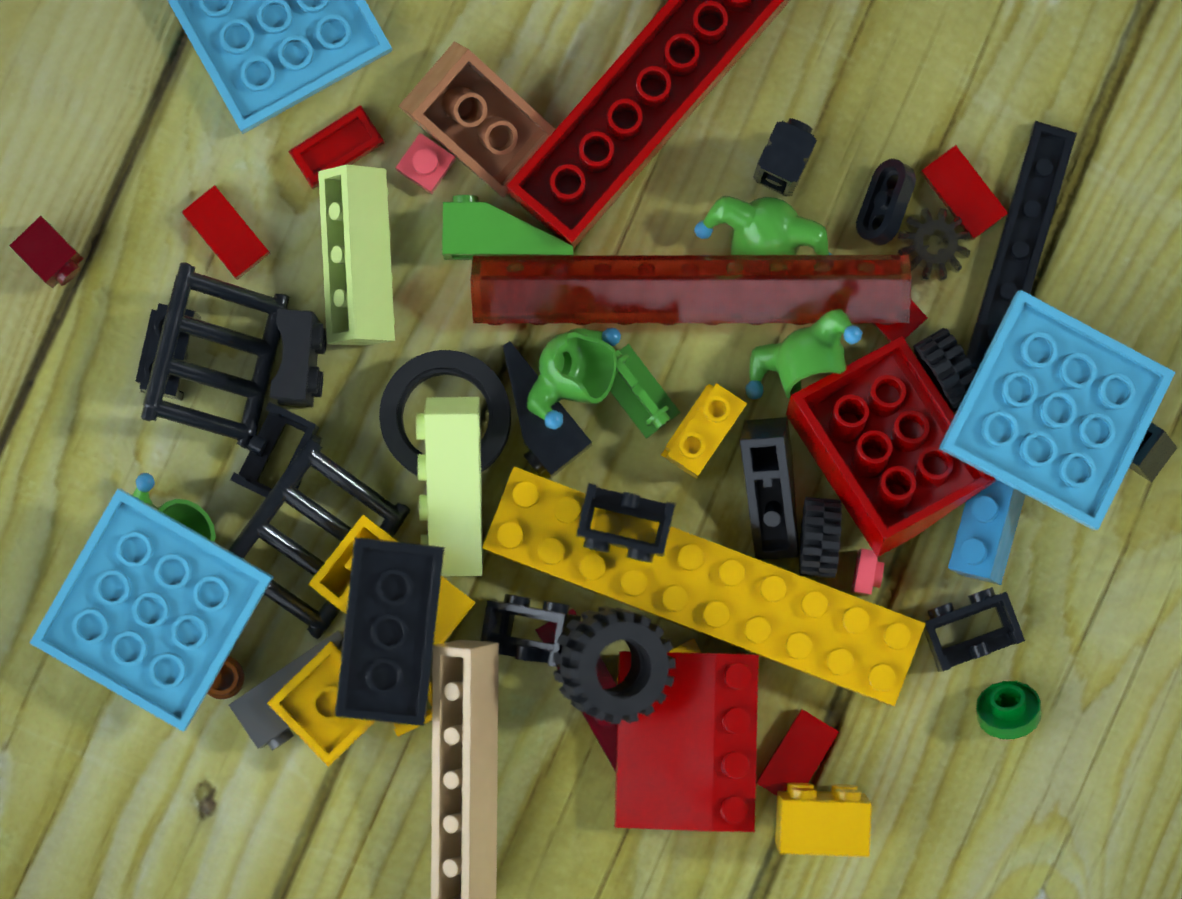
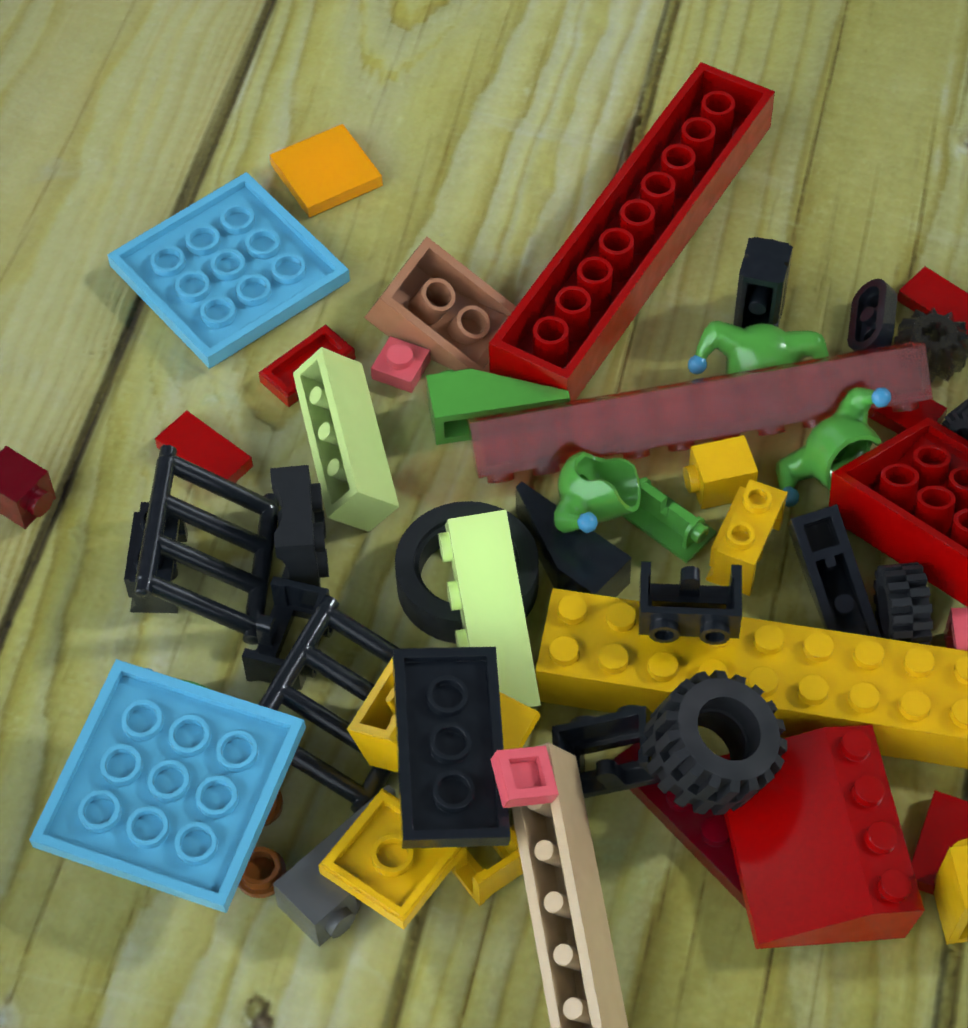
camera: 10 degrees left, 30 degrees down
none -> coral plate [490,745,559,808]
none -> yellow brick [683,435,758,510]

